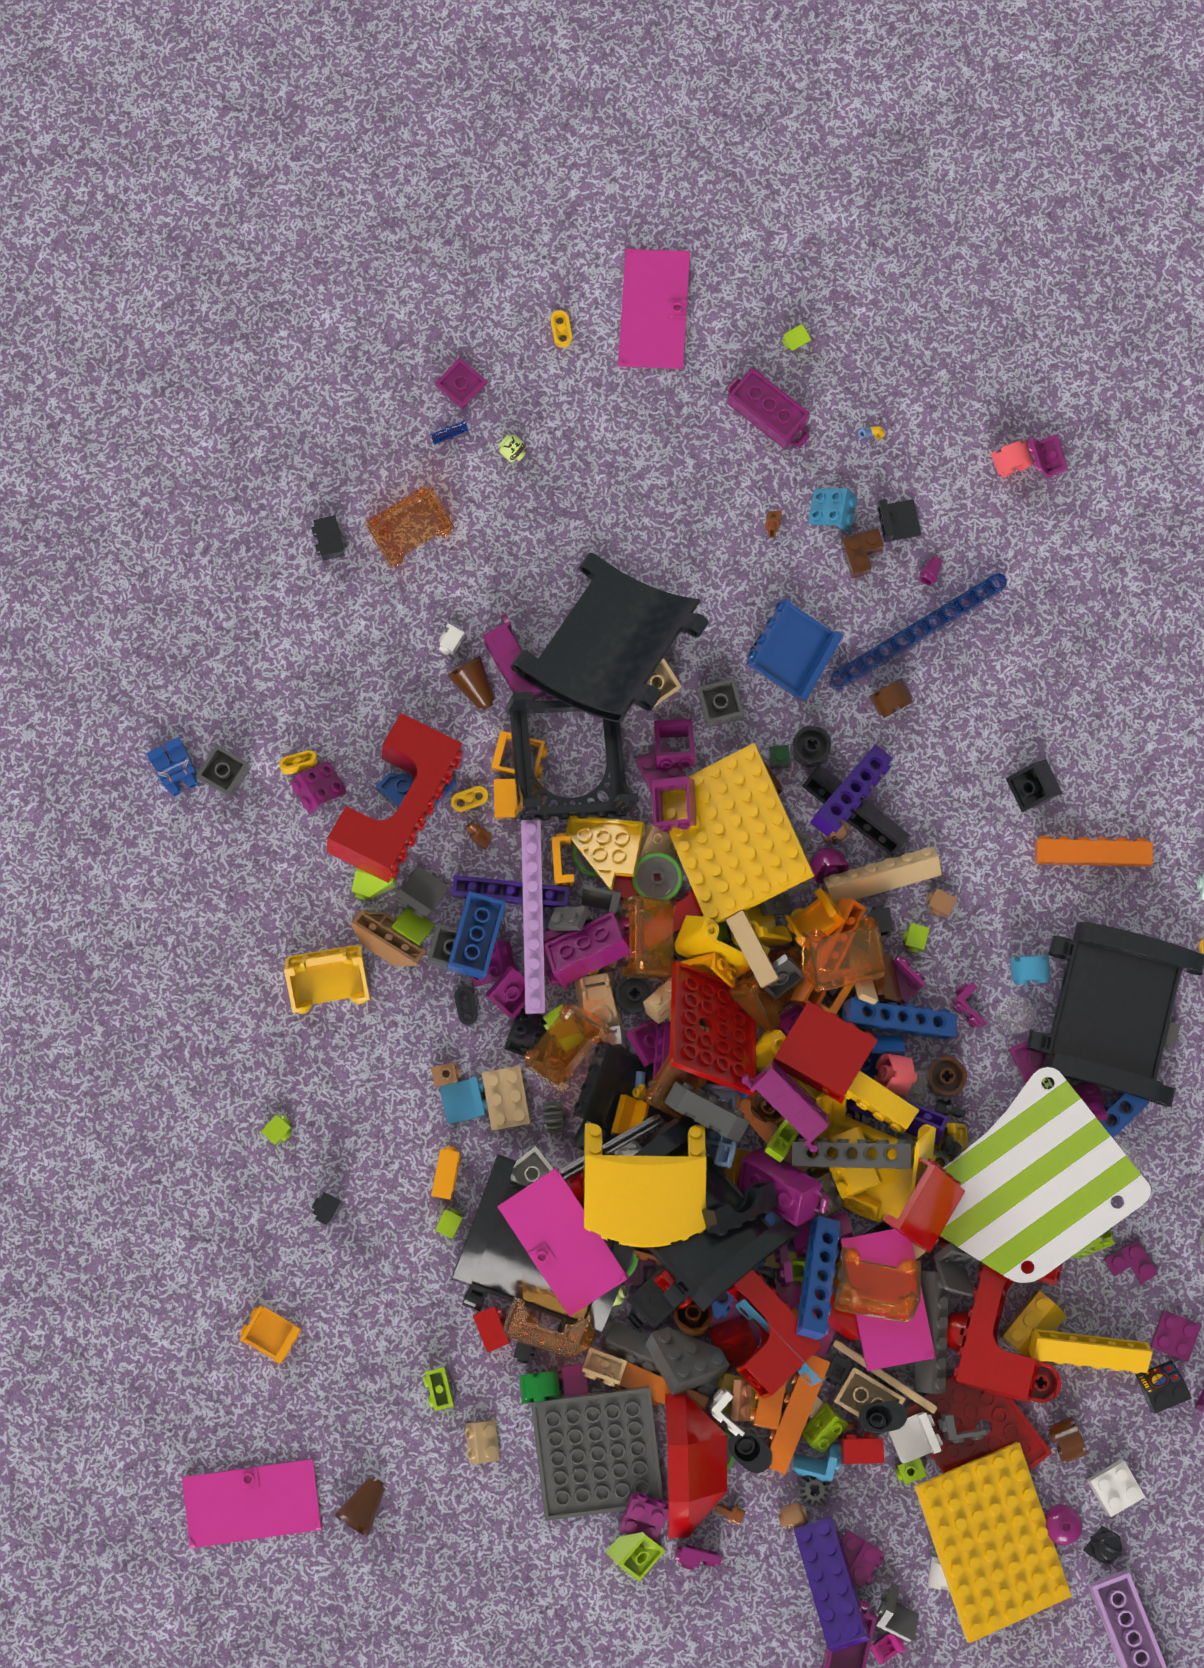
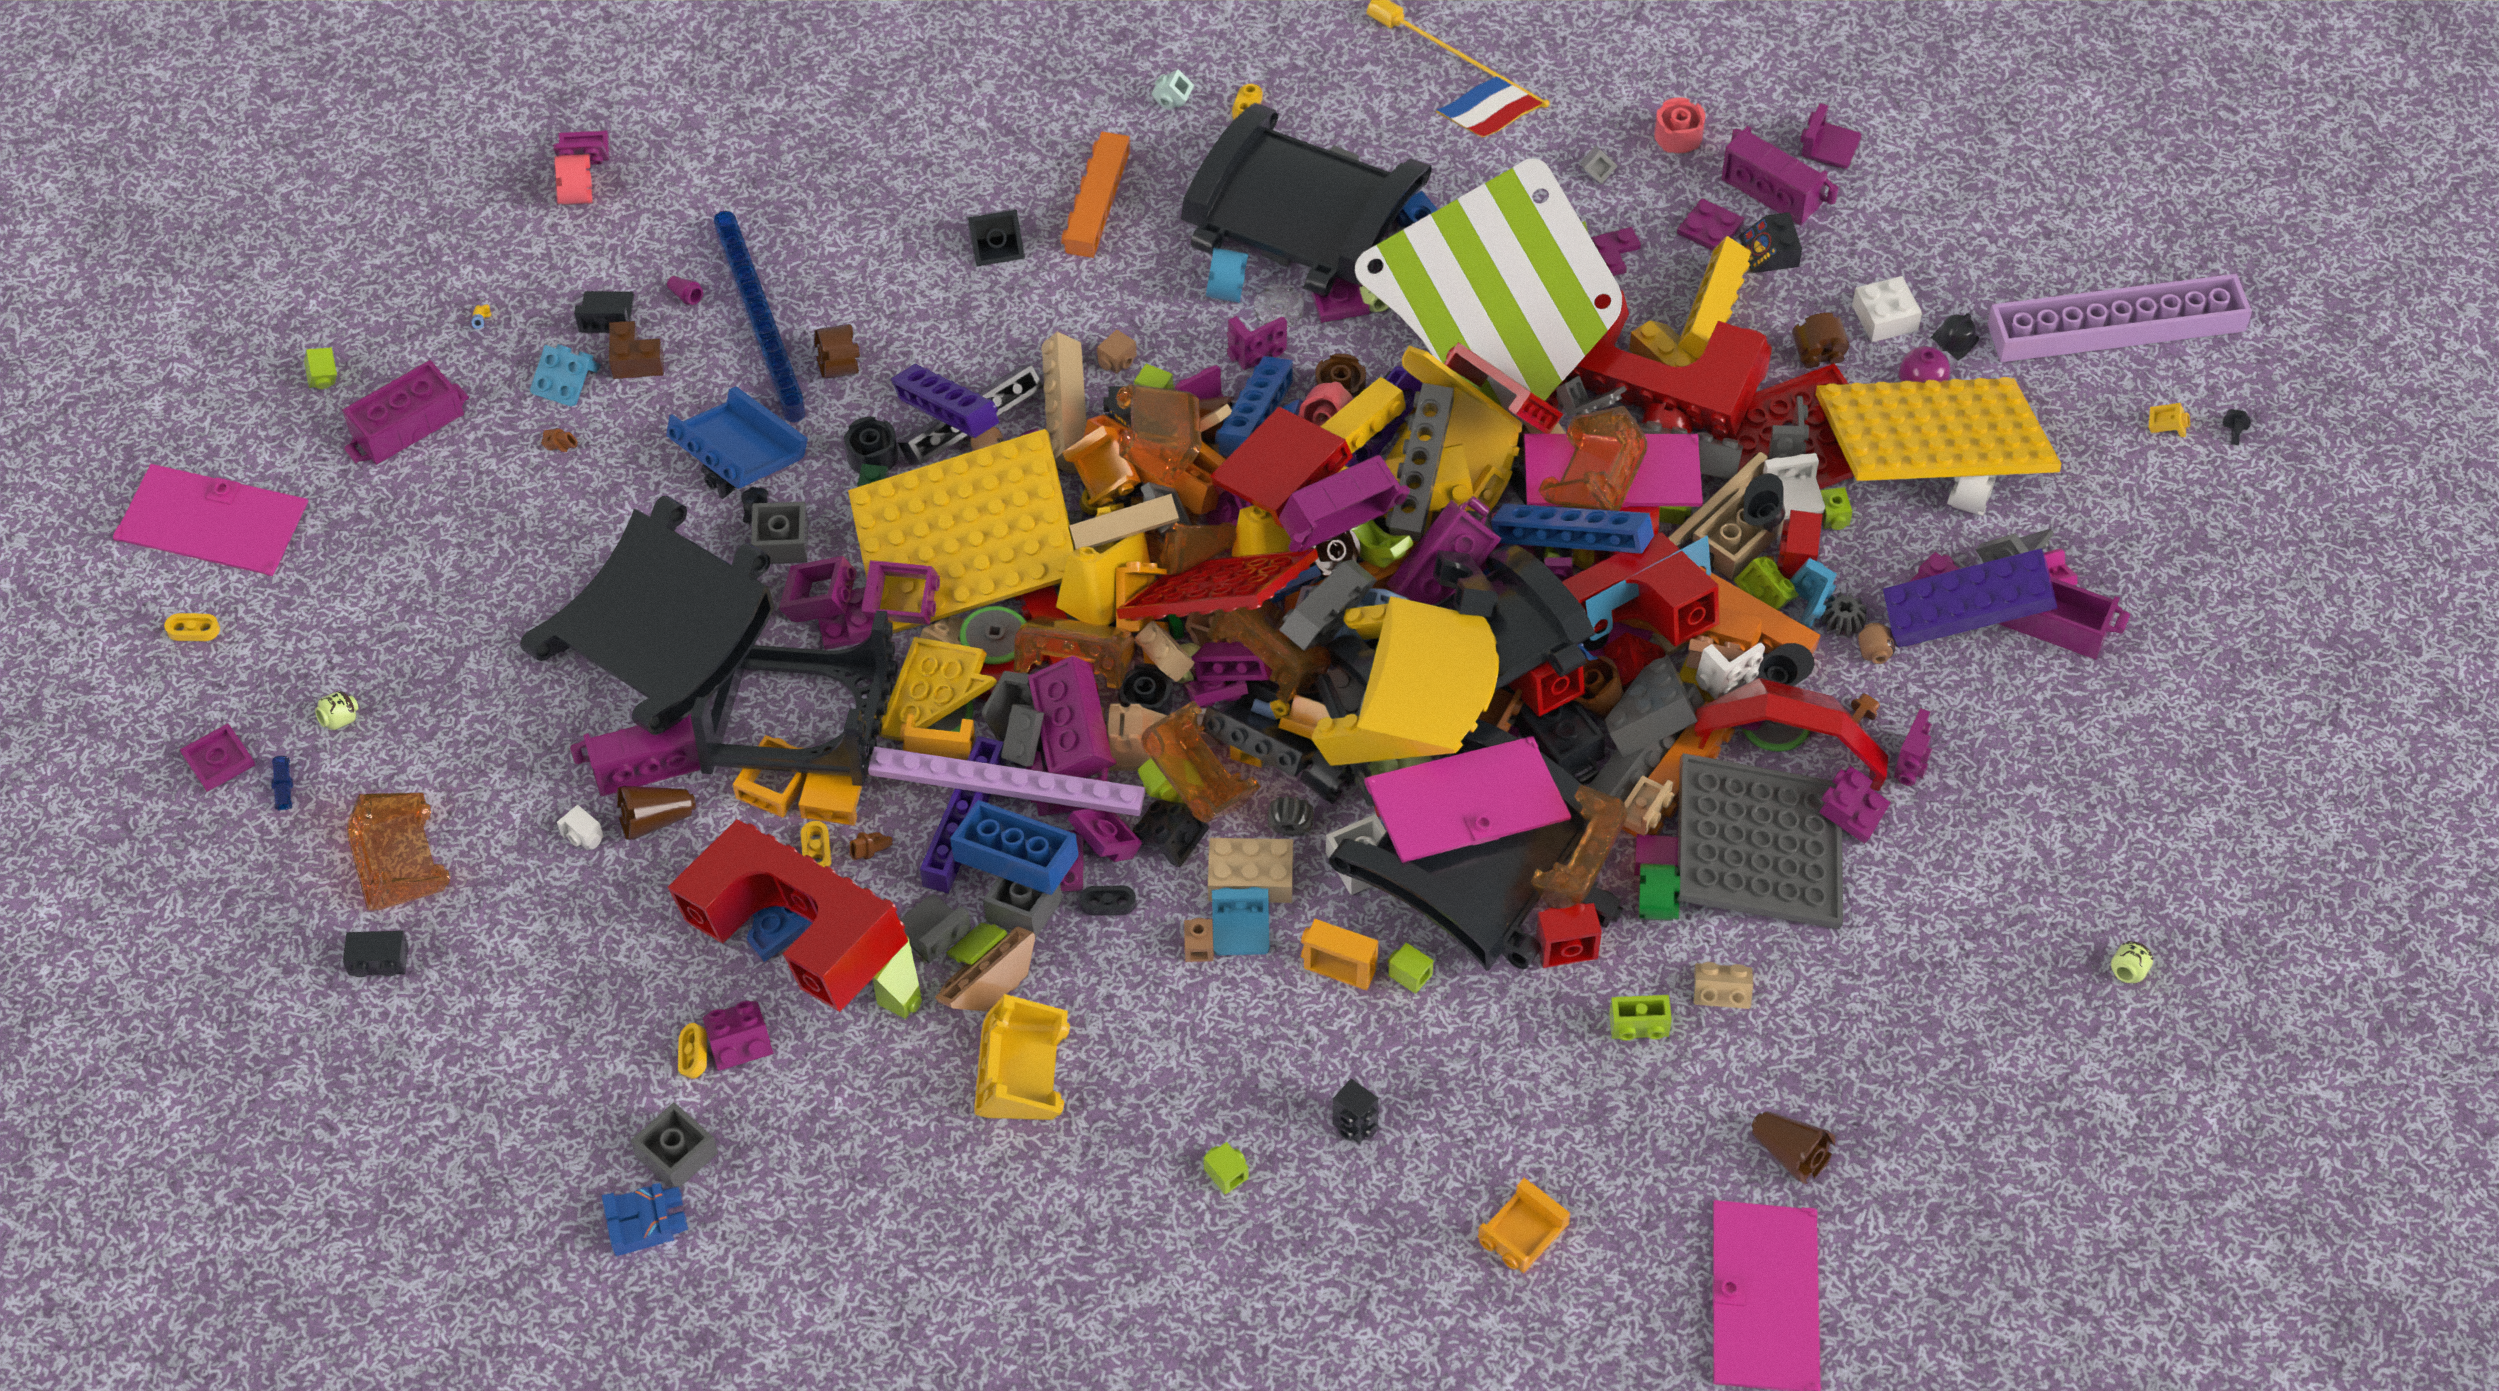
camera: 75 degrees left, 25 degrees down
lime slope [606,1532,666,1582] -> none
none -> black piece [741,487,769,524]

